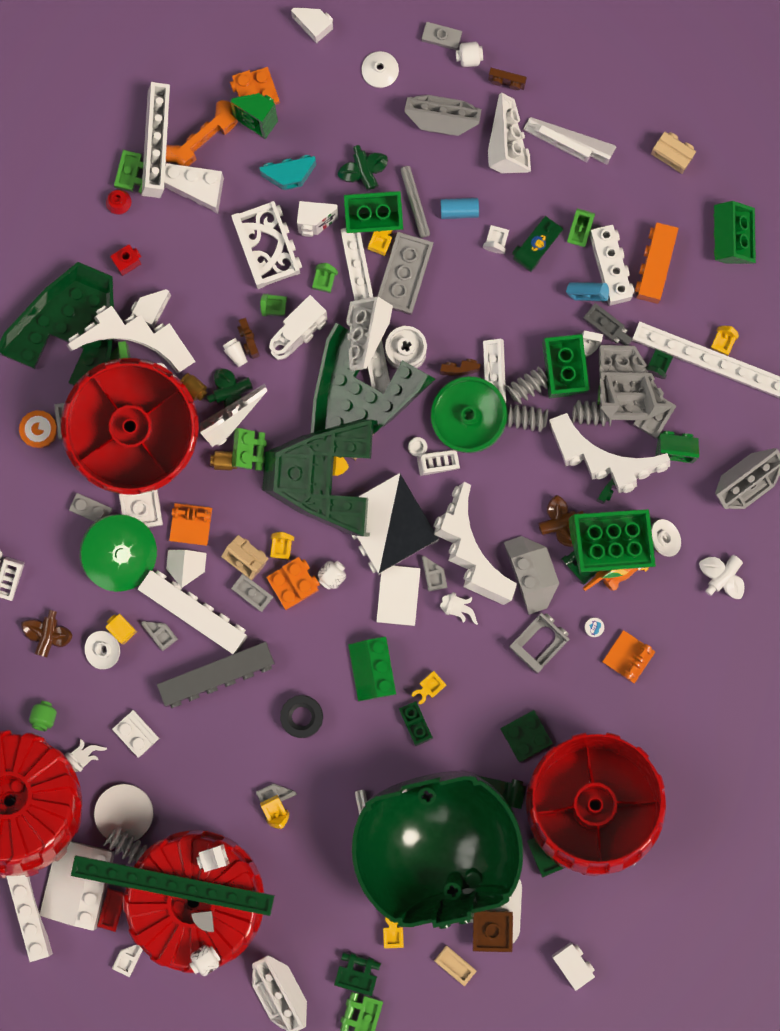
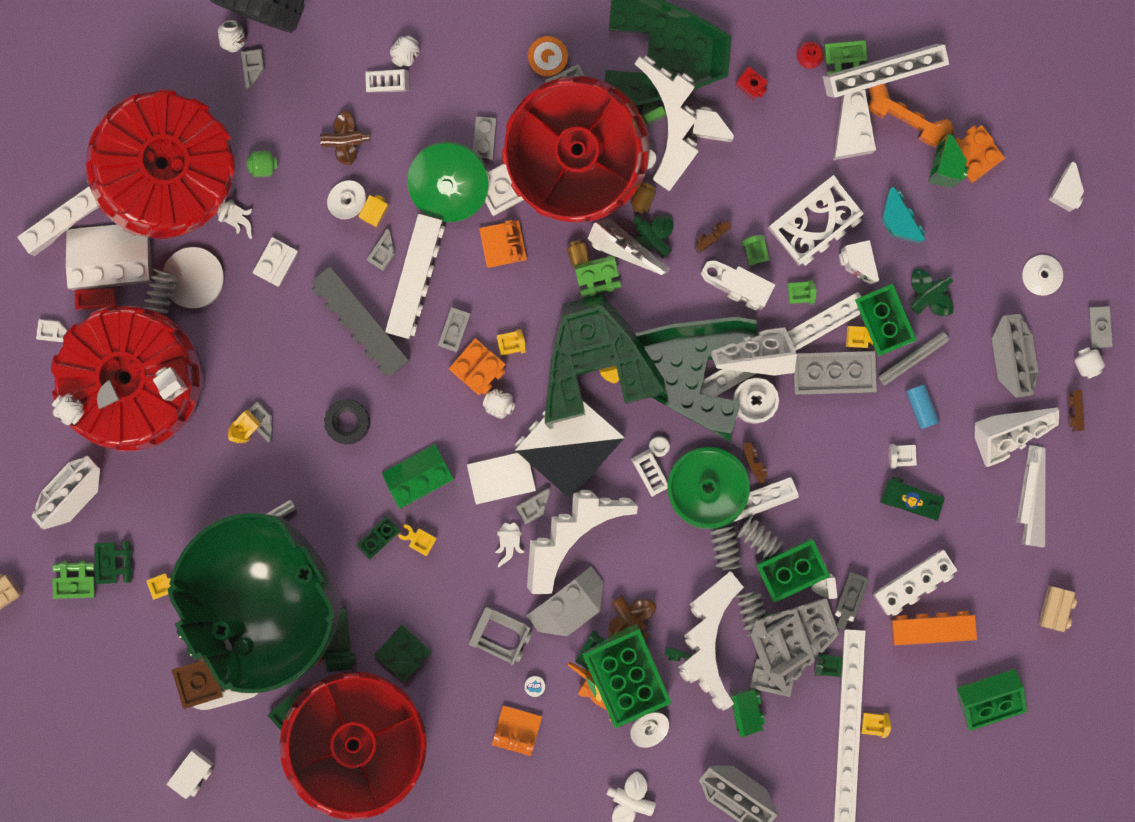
camera: 75 degrees right, 5 degrees up
dark green plate [71,855,275,916] -> none
white slope [166,550,207,588] -> none
tan brick [221,535,269,580] -> none
white cone [223,338,248,367] -> none
tan tile [434,945,477,986] -> none
dark azure brick [566,282,609,301] -> none
bright green slope [567,208,595,247] -> none

